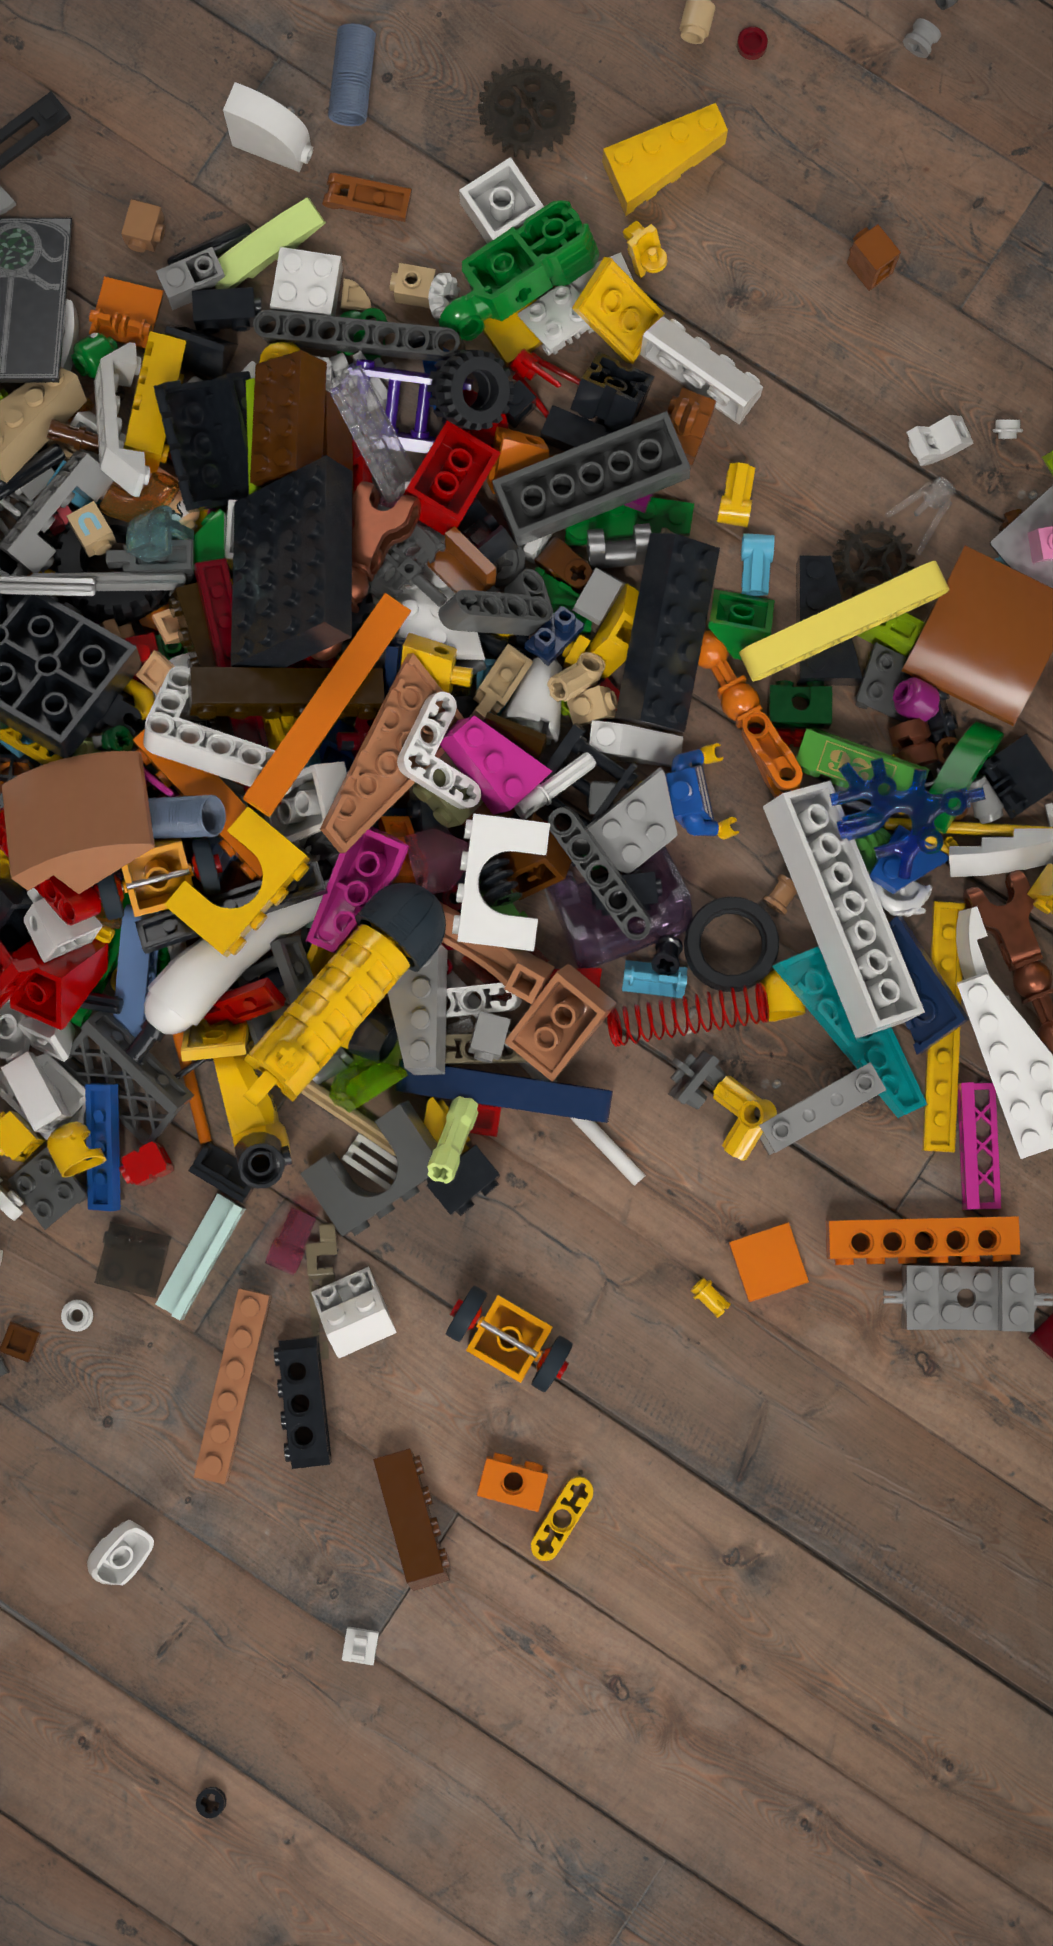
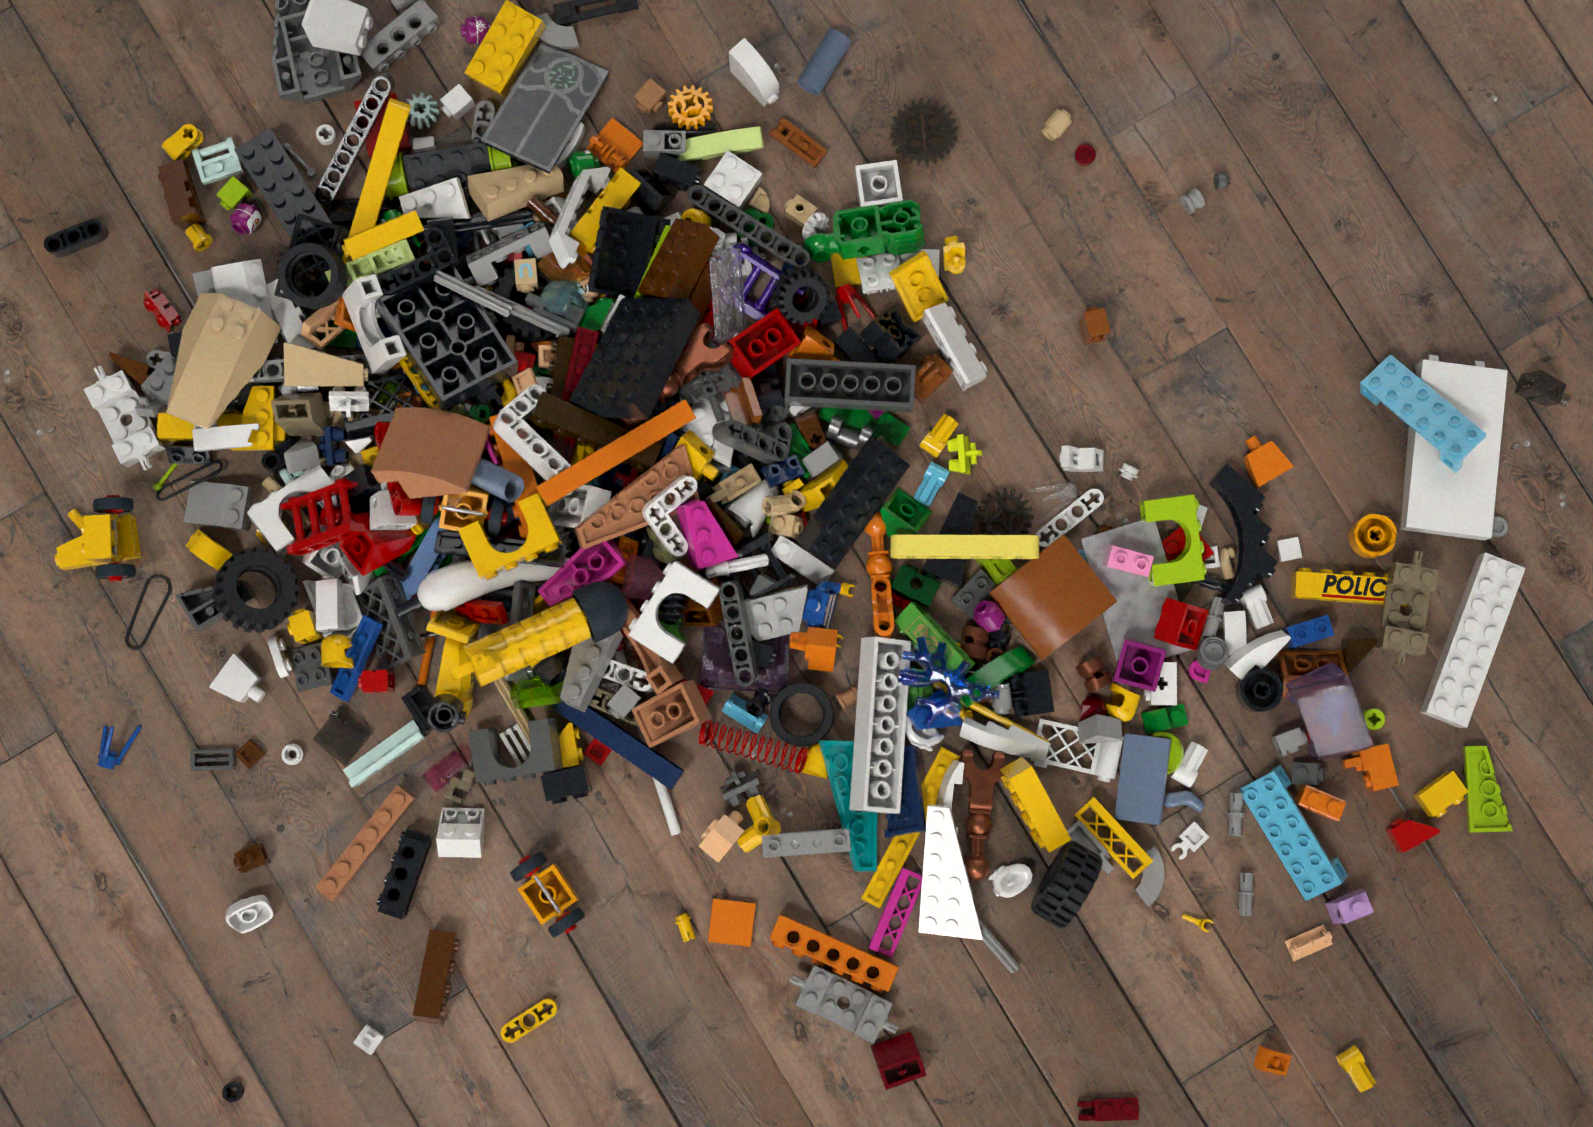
camera: 25 degrees right, 0 degrees up
yellowish green axle [427,1096,479,1183] -> none
orange brick [477,1452,548,1512] -> none
yellow wedge [602,103,728,216] -> none
none -> reddish brown brick [233,843,271,874]
none -> light orange gear [668,85,713,130]
none -> light nougat brick [698,811,744,863]
none -> orange hinge [789,627,838,672]
none -> neon yellow hips [947,434,983,475]
none -> white beam [1035,489,1104,548]

